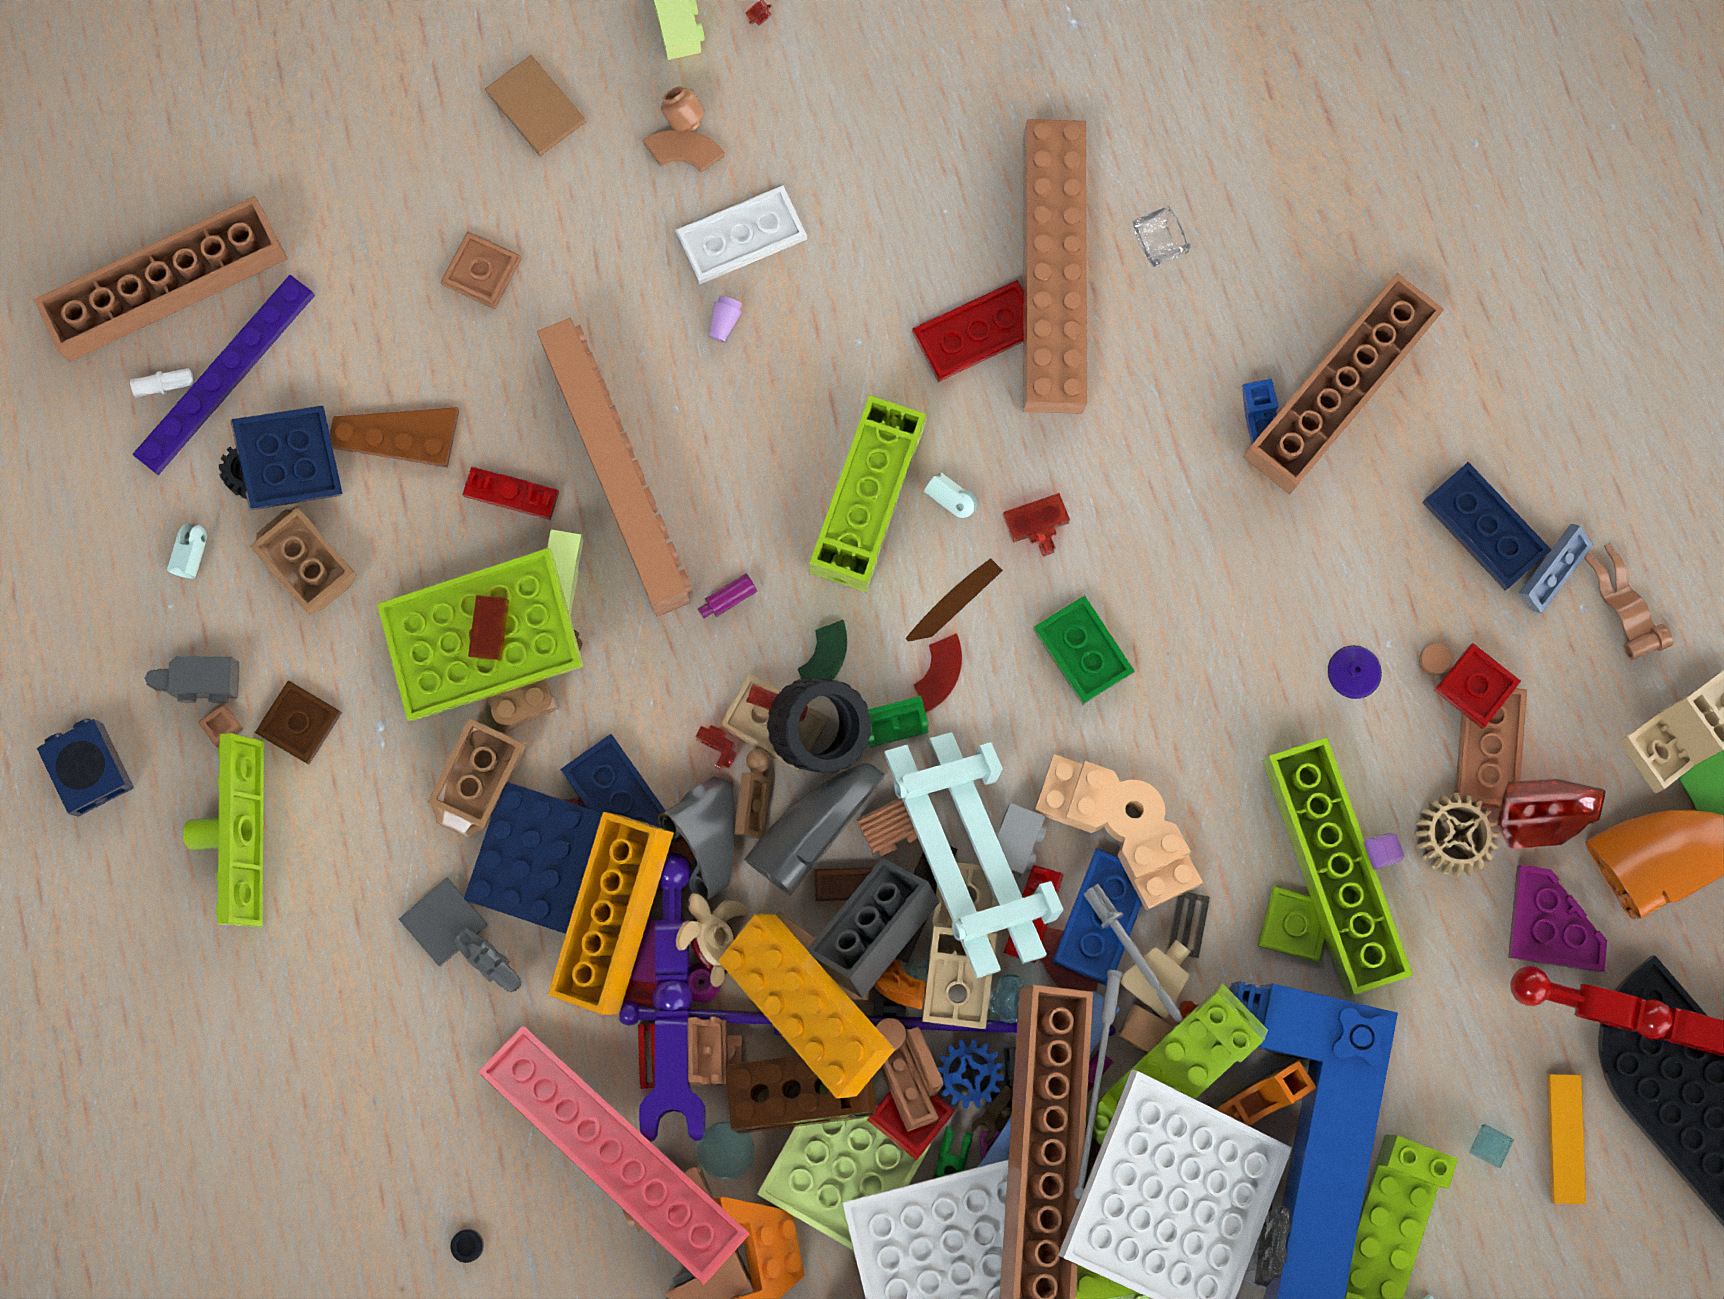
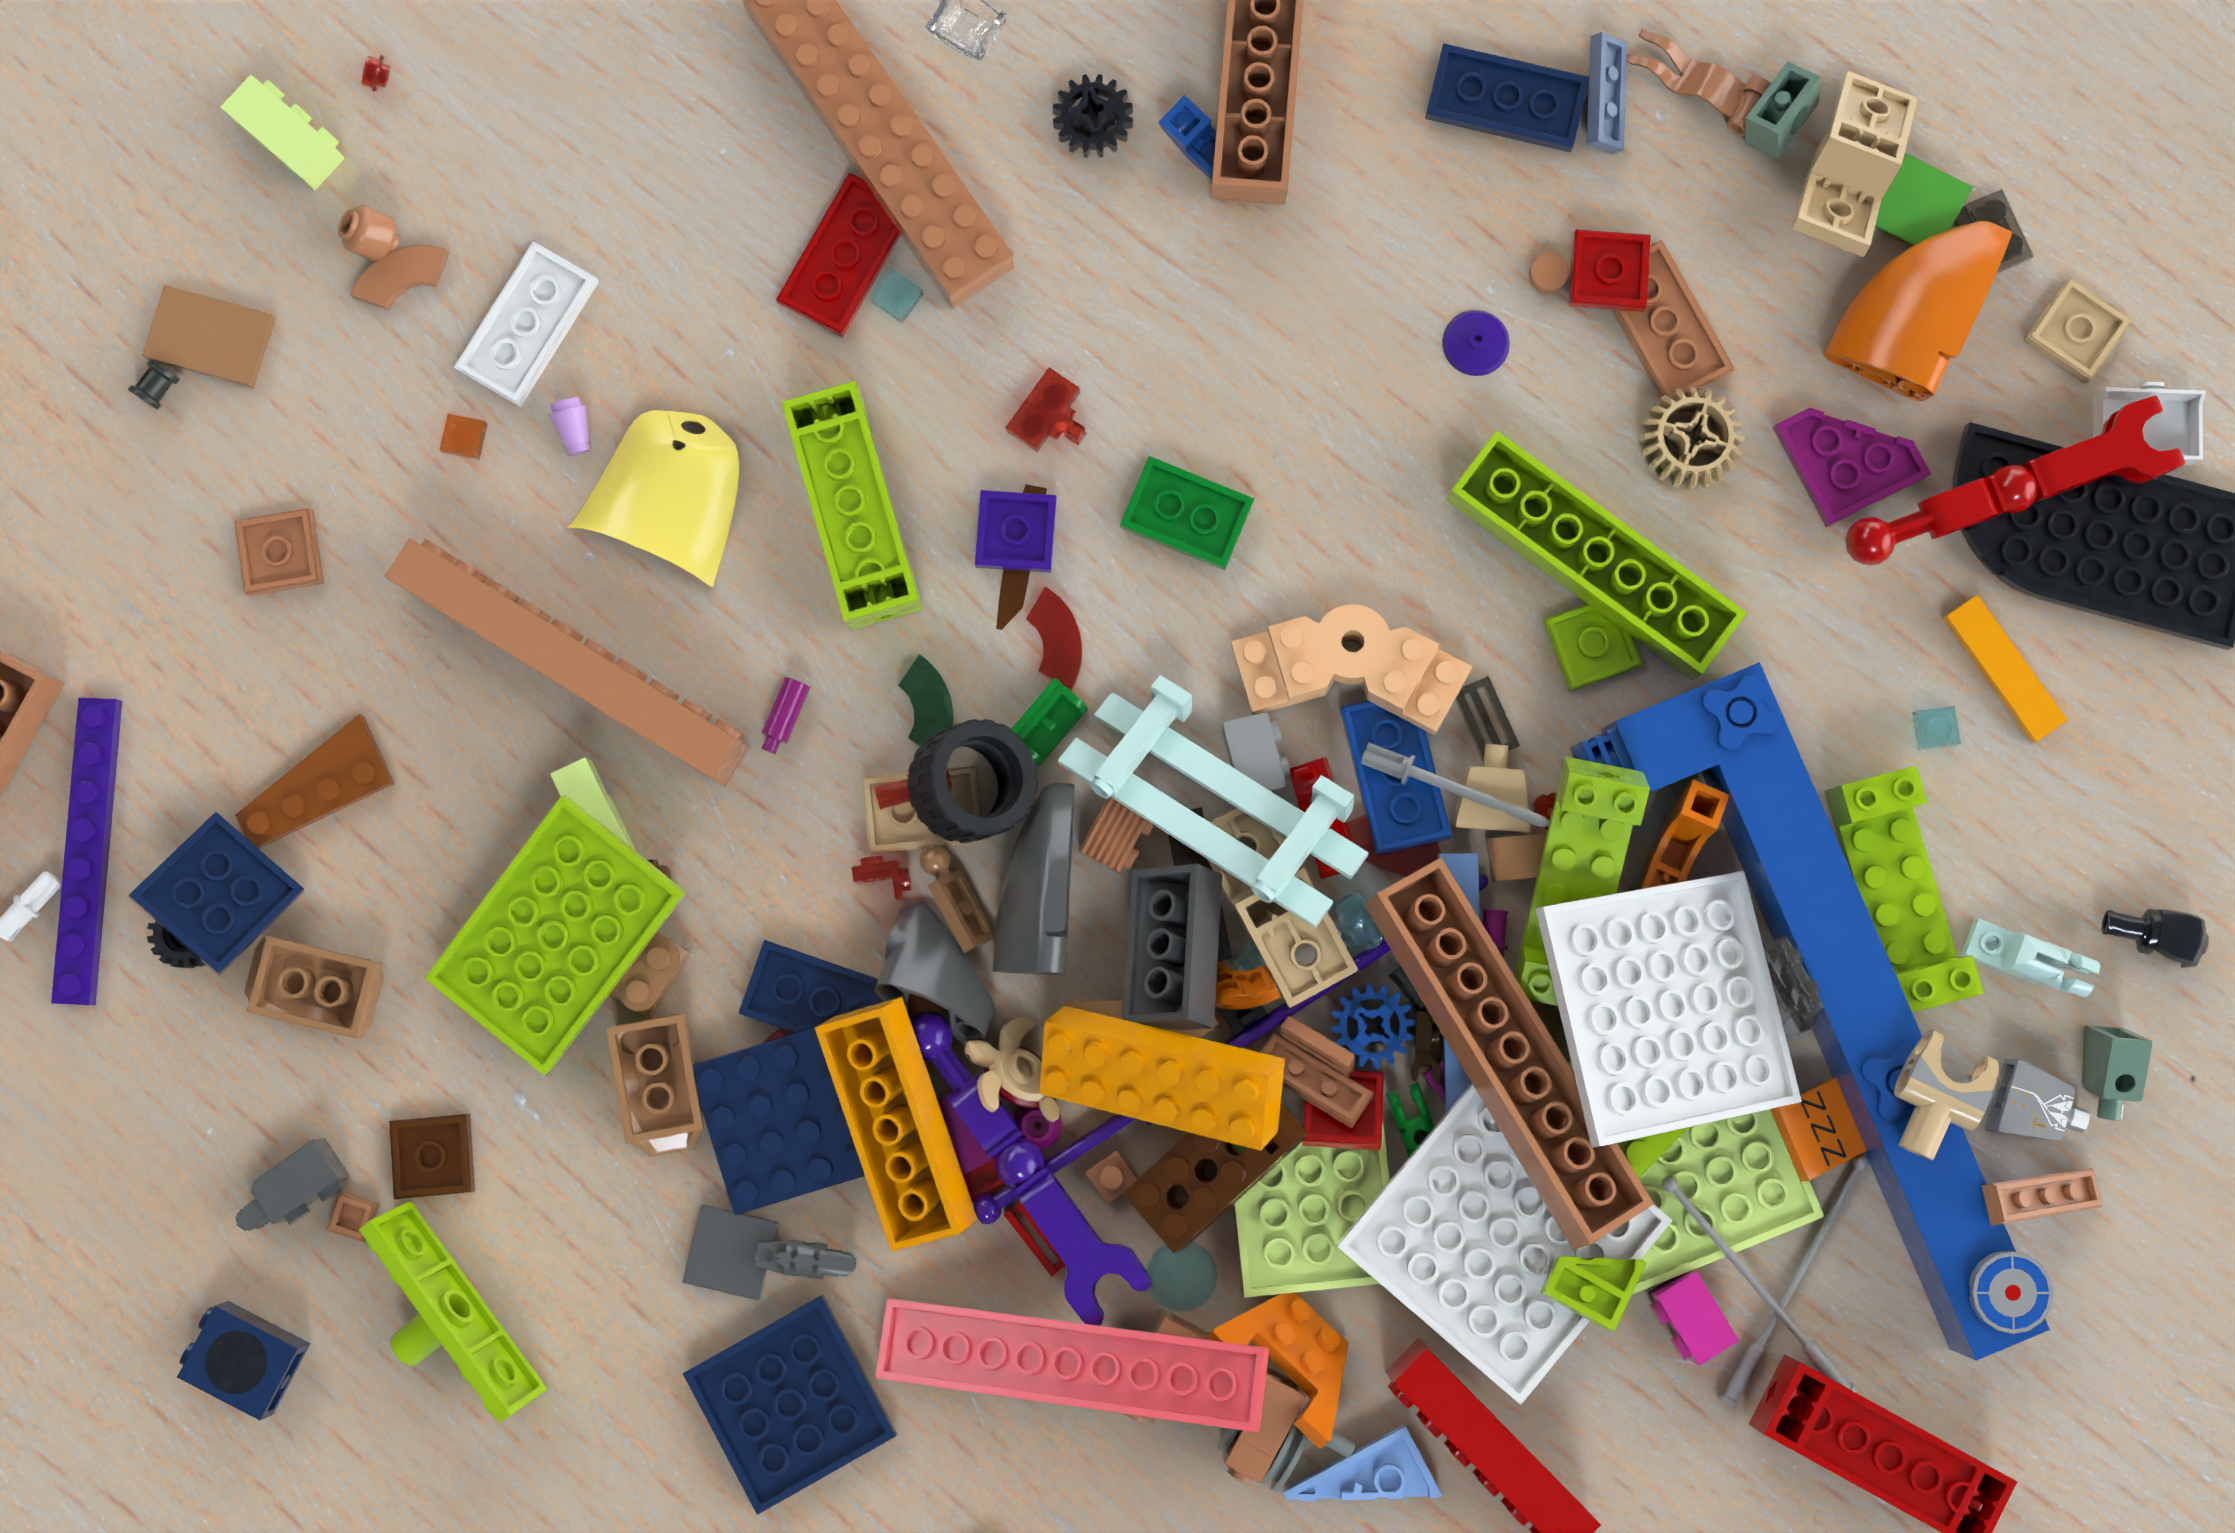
camera: 25 degrees left, 5 degrees up
light aqua piece [167,523,207,579] -> none
red plate [462,466,559,520] -> none
clear red tile [468,595,509,661] -> none
nougat hinge [687,1017,727,1087] -> none
reddish brown tile [815,868,873,901] -> none
nougat tile [876,1018,906,1050] -> none
light aqua piece [924,472,977,518] -> none
light grey piece [1073,970,1123,1200] -> none
medium lavender tile [1364,833,1405,870] -> none
clear red wedge [1497,779,1606,849] -> none
none -> pearl dark grey bush [128,359,180,410]
none -> clear orange tile [439,414,488,460]
none -> light yellow piece [568,410,739,587]
none -> dark blue plate [683,1294,898,1515]
none -> clear light blue tile [871,268,924,323]
none -> dark purple plate [975,490,1057,573]
none -> black gear [1053,74,1133,158]
none -> sand green brick [1745,62,1820,160]

